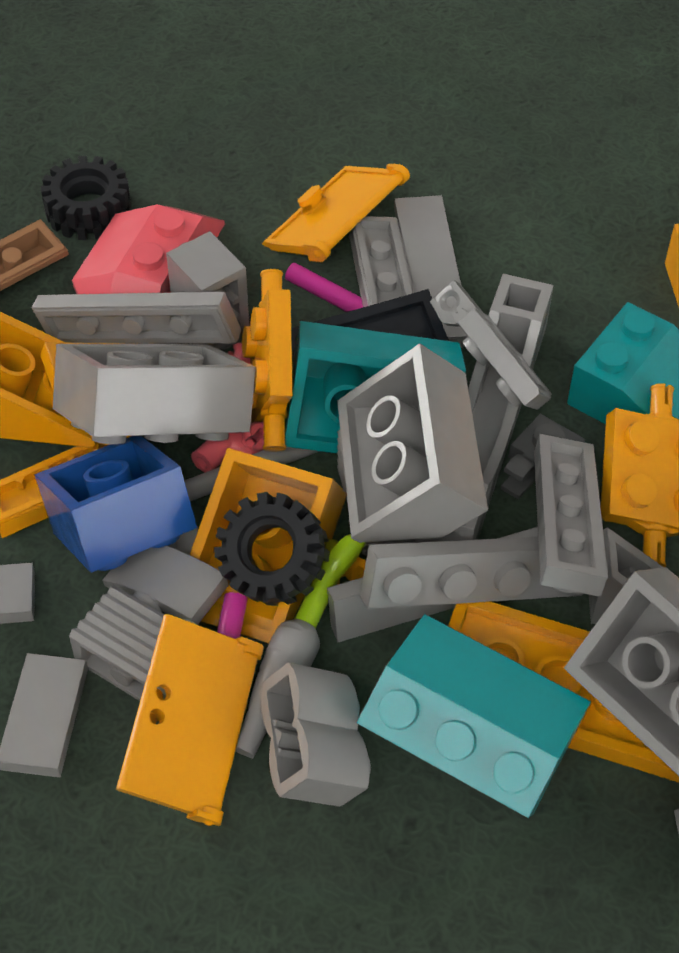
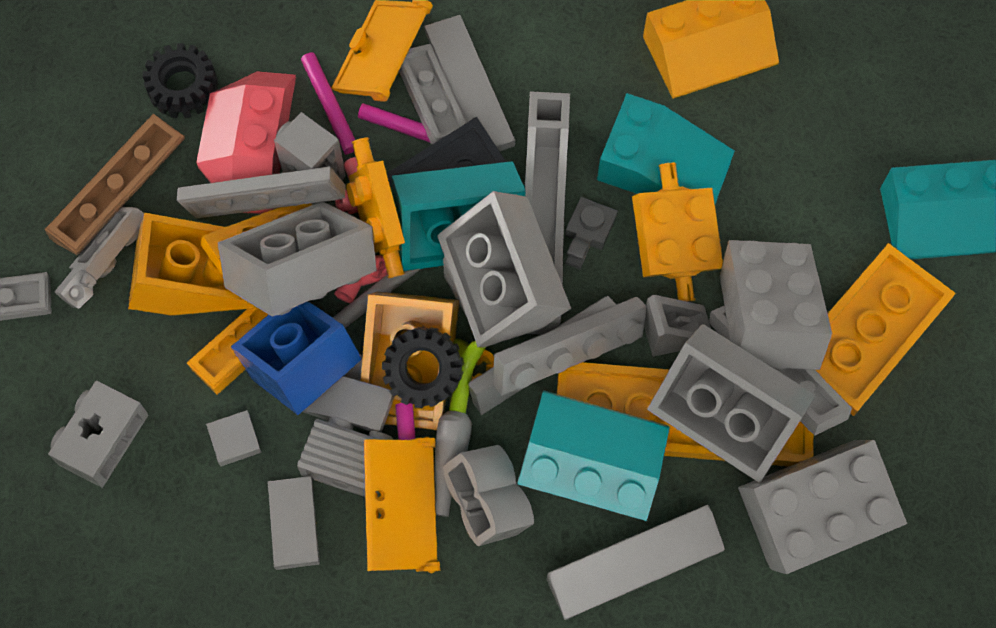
camera: 15 degrees left, 15 degrees up
light grey hinge [430,281,552,410] -> none
light grey plate [534,434,608,597] -> none
none -> dark pink bar [301,53,355,155]
none -> light grey slope [546,505,725,620]

